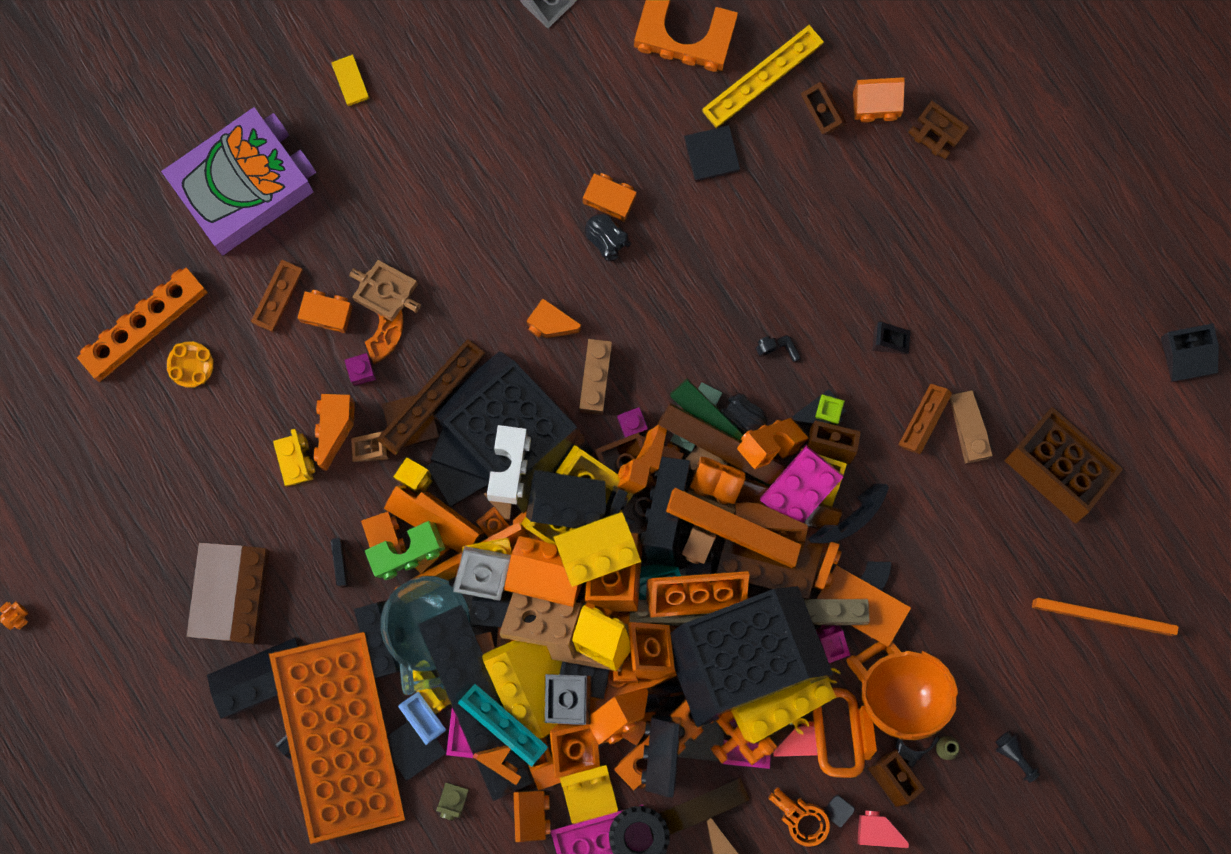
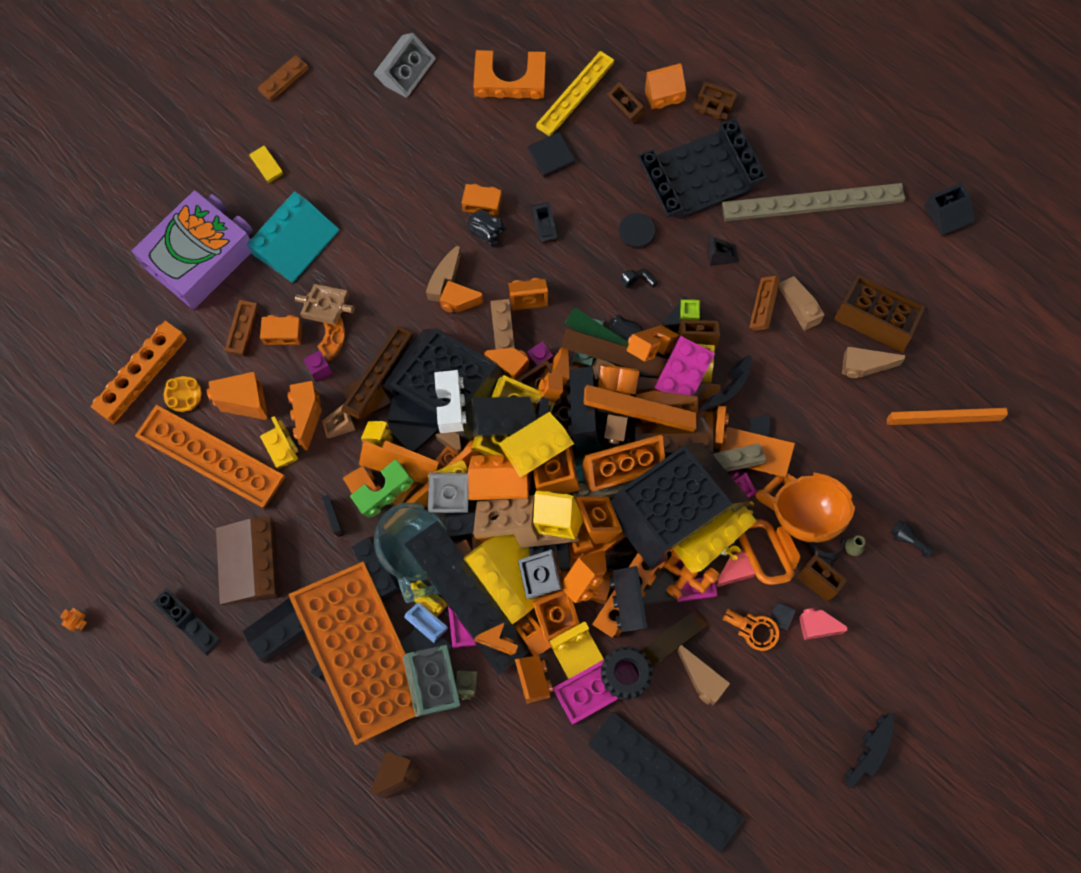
camera: 10 degrees left, 10 degrees down
teal plate [458,684,548,767] -> none
none -> orange plate [135,405,285,510]
none -> black slope [152,588,222,656]
none -> orange slope [207,372,268,420]
none -> teal slope [247,191,340,283]
none -> dark grey piece [403,645,460,717]
none -> medium nougat slope [426,246,461,302]
none -> orange slope [484,348,529,380]
none -> orange slope [508,278,548,311]
none -> black slope [532,202,557,242]
none -> black tile [619,213,655,249]
none -> black slope [637,118,767,219]
none -> dark tan plate [722,183,905,222]
none -> medium nougat slope [842,347,905,378]

